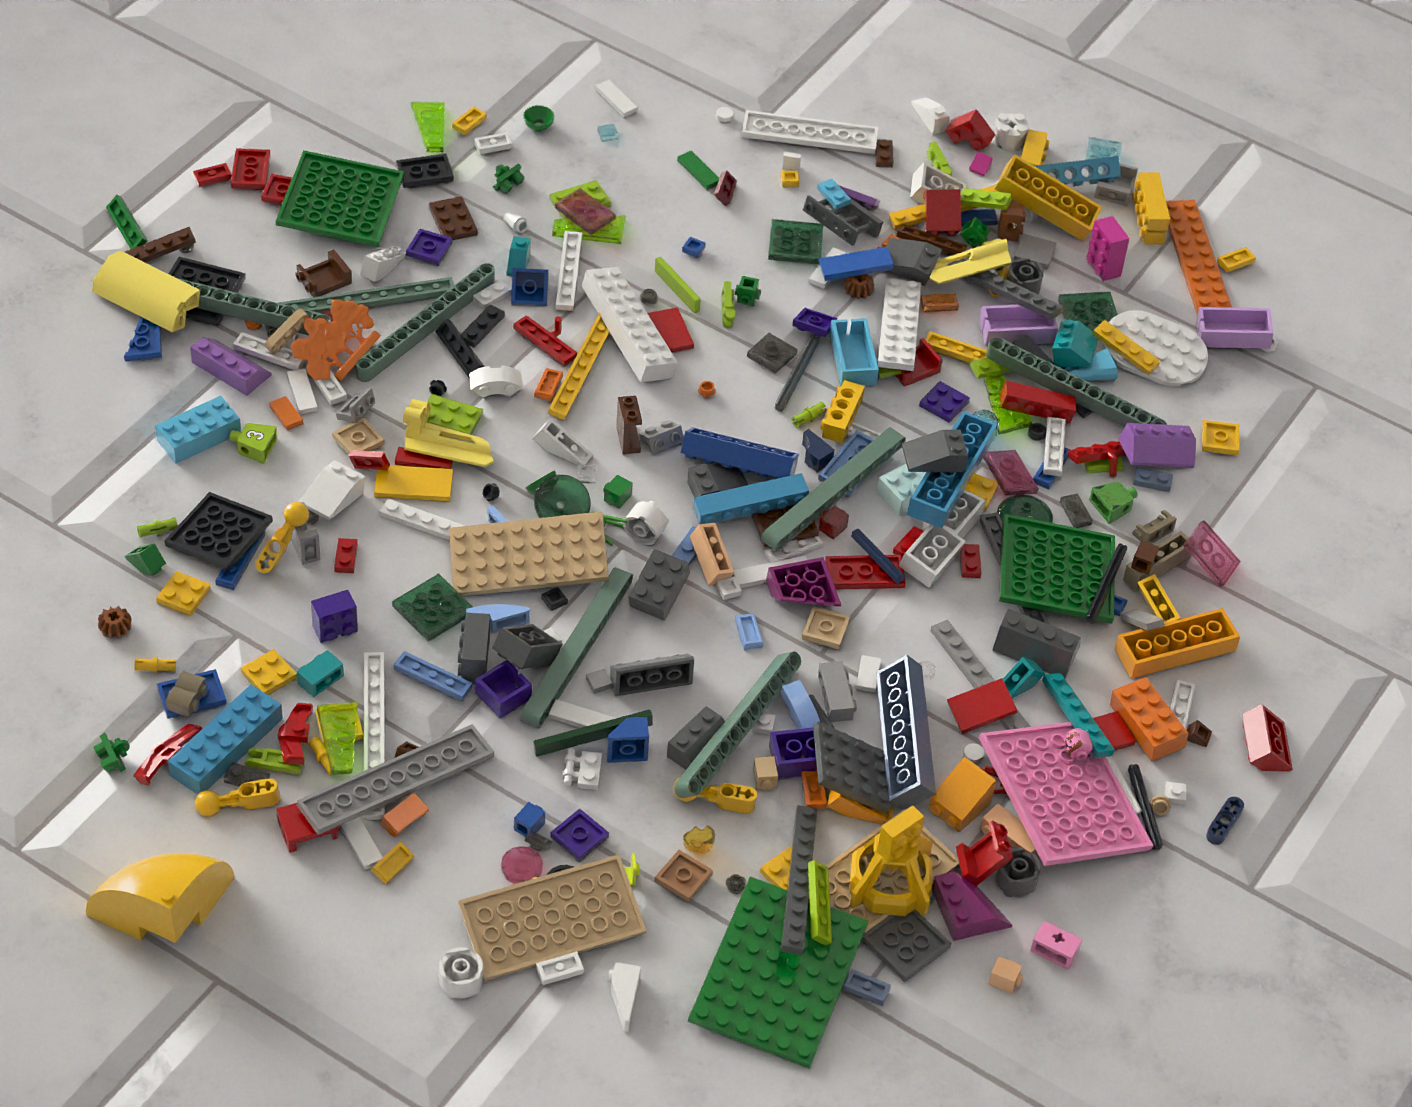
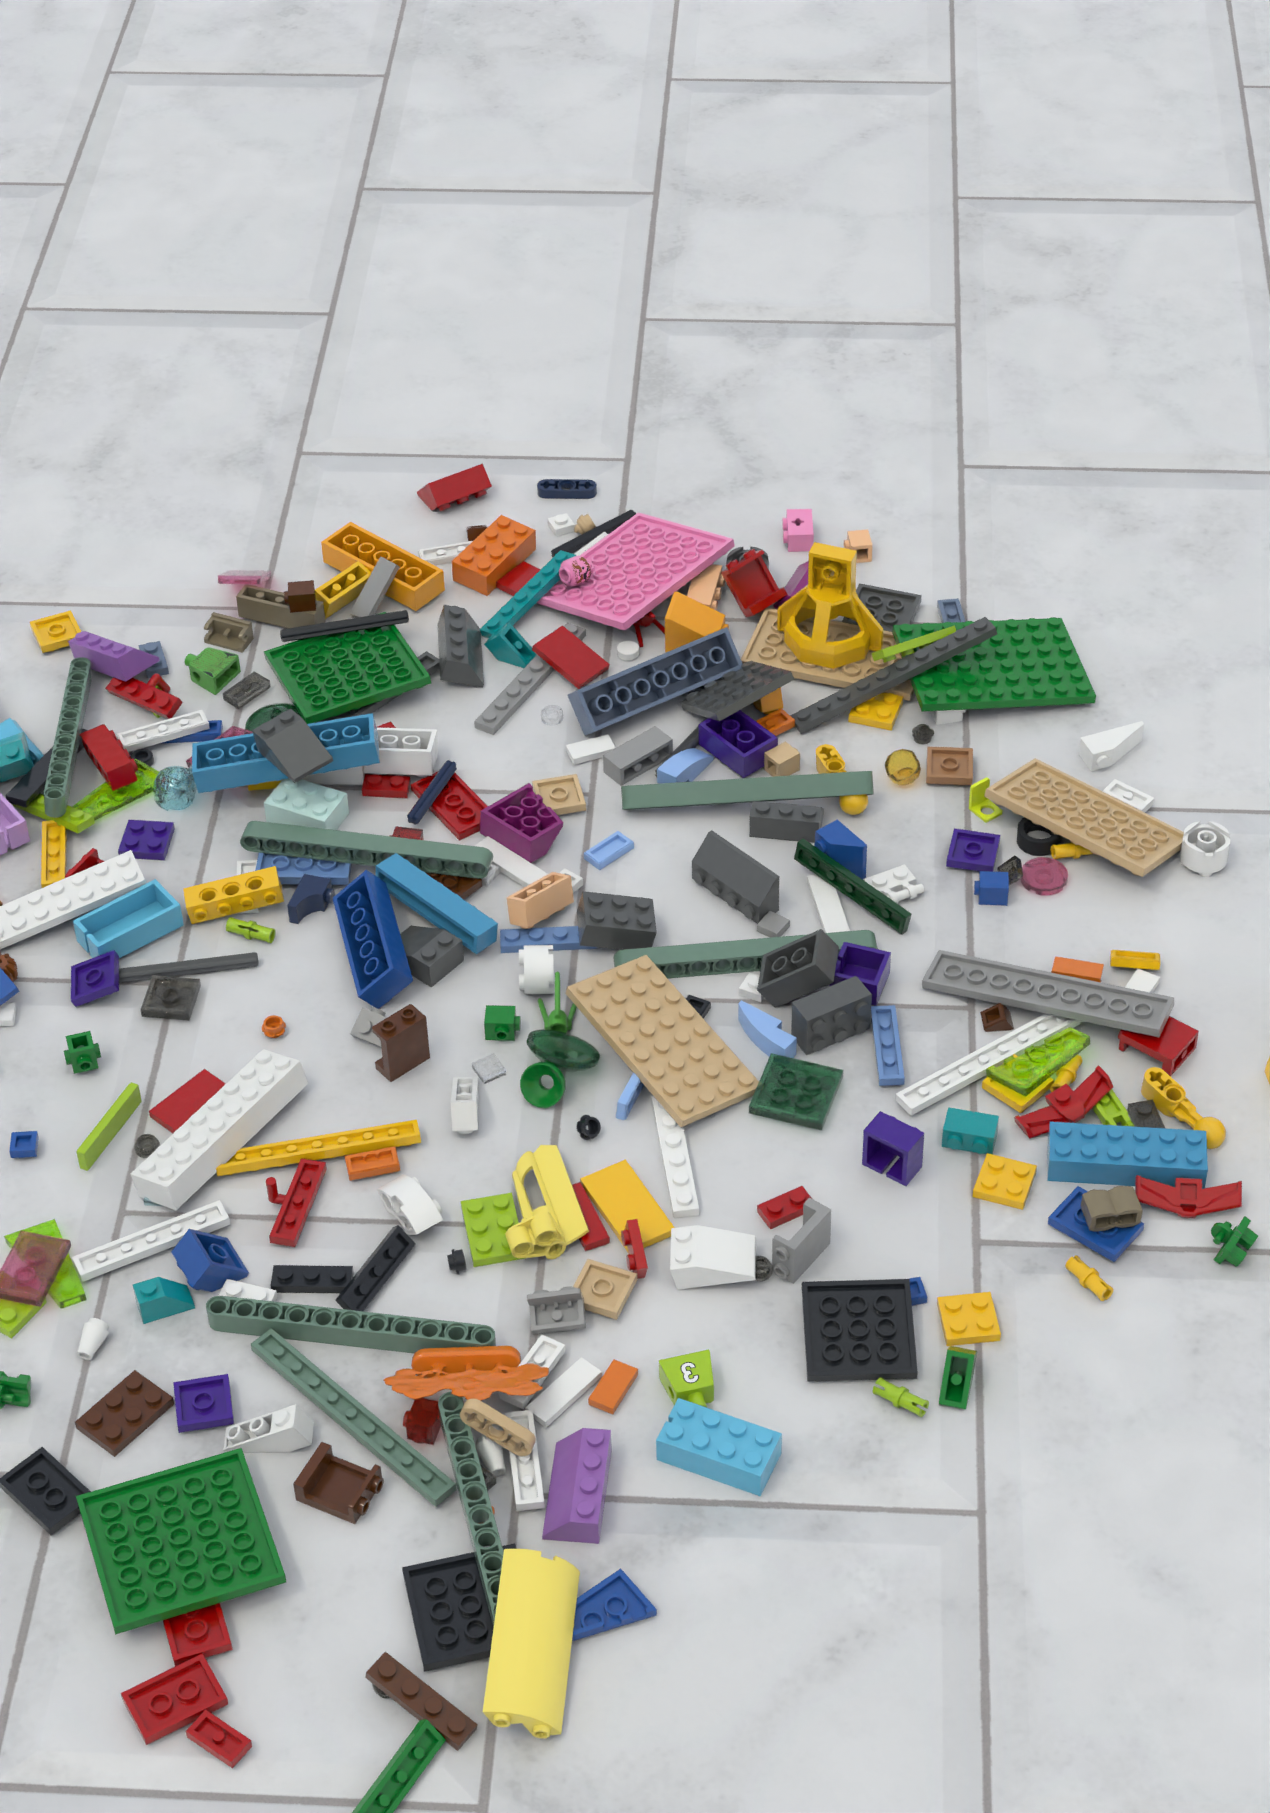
camera: 115 degrees left, 5 degrees down
dark orange gear [98,606,132,639] -> none
yellow beam [256,502,309,573] -> none
lime hinge [721,281,736,328] -> none

